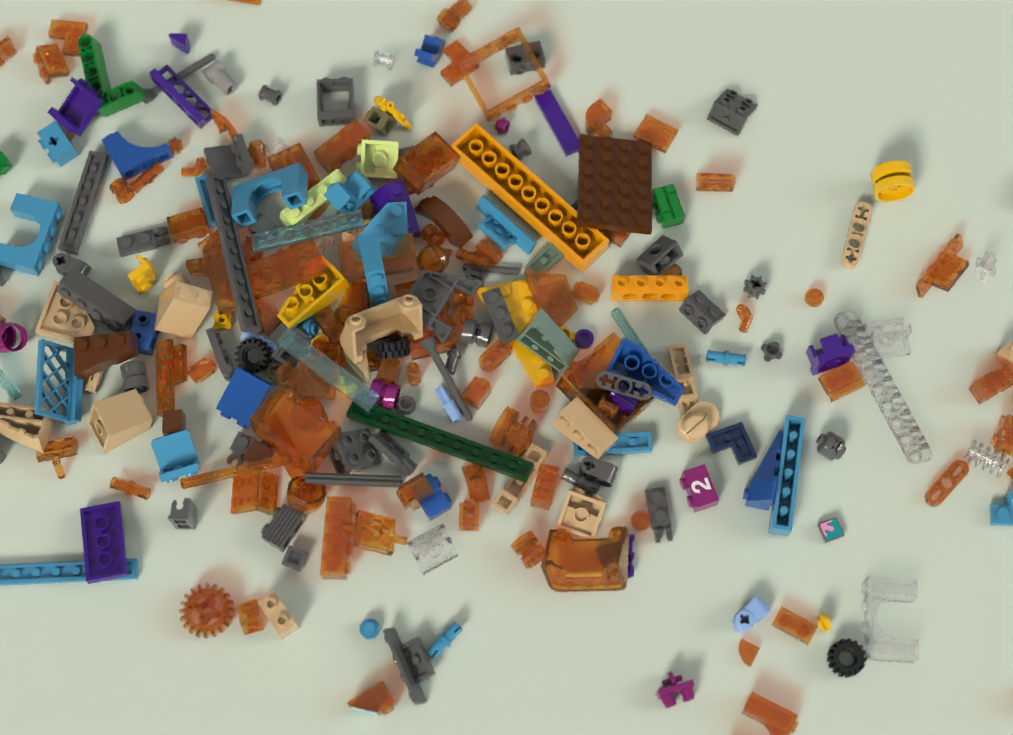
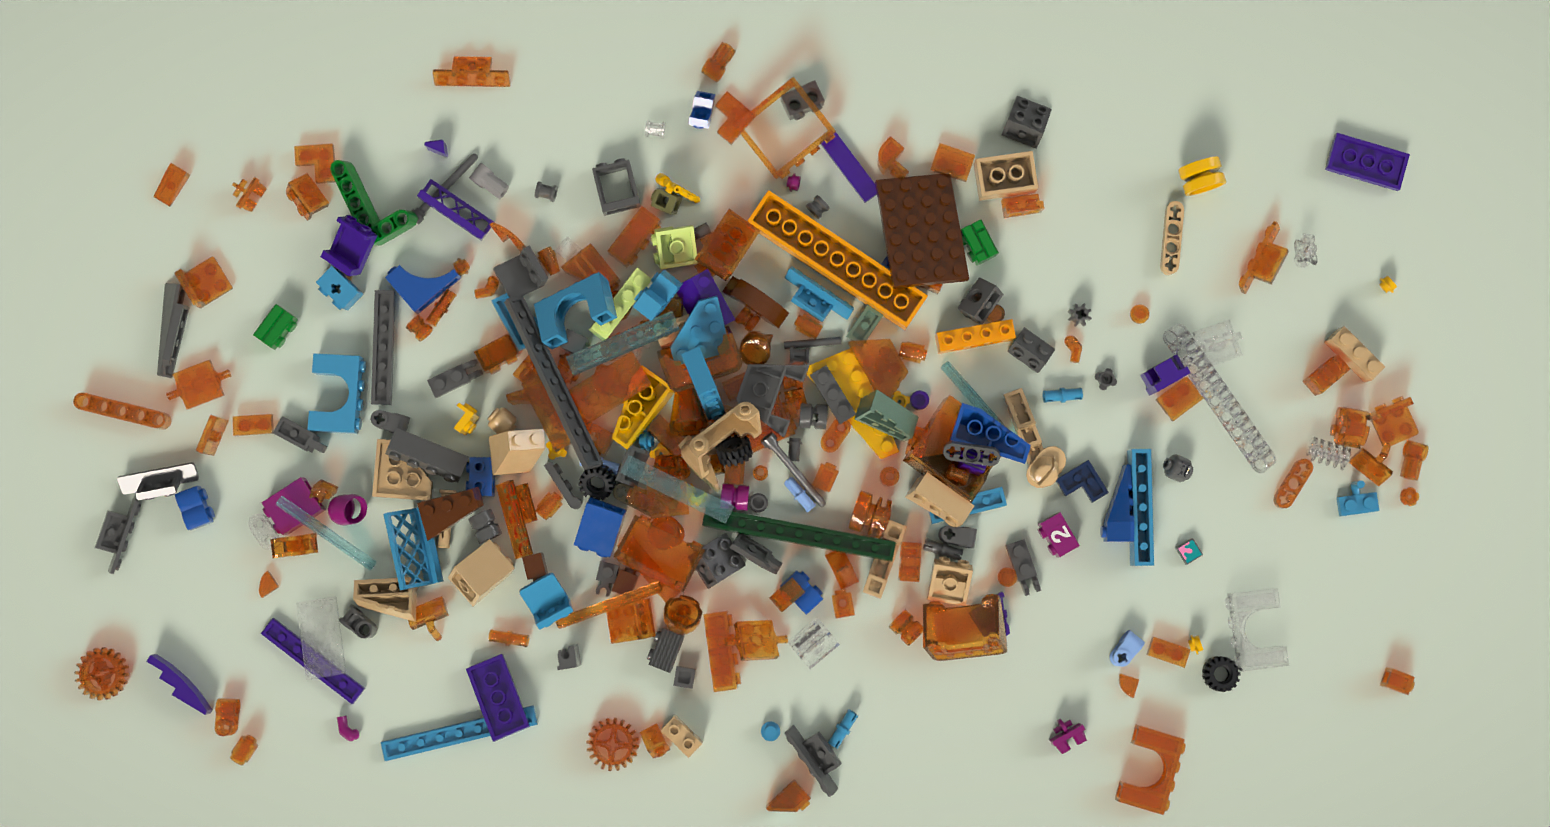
camera: 15 degrees left, 15 degrees up
dark grey axle [304,472,402,487] -> none
clear orange pin [456,248,494,270] -> none
none -> tan brick [973,151,1038,201]

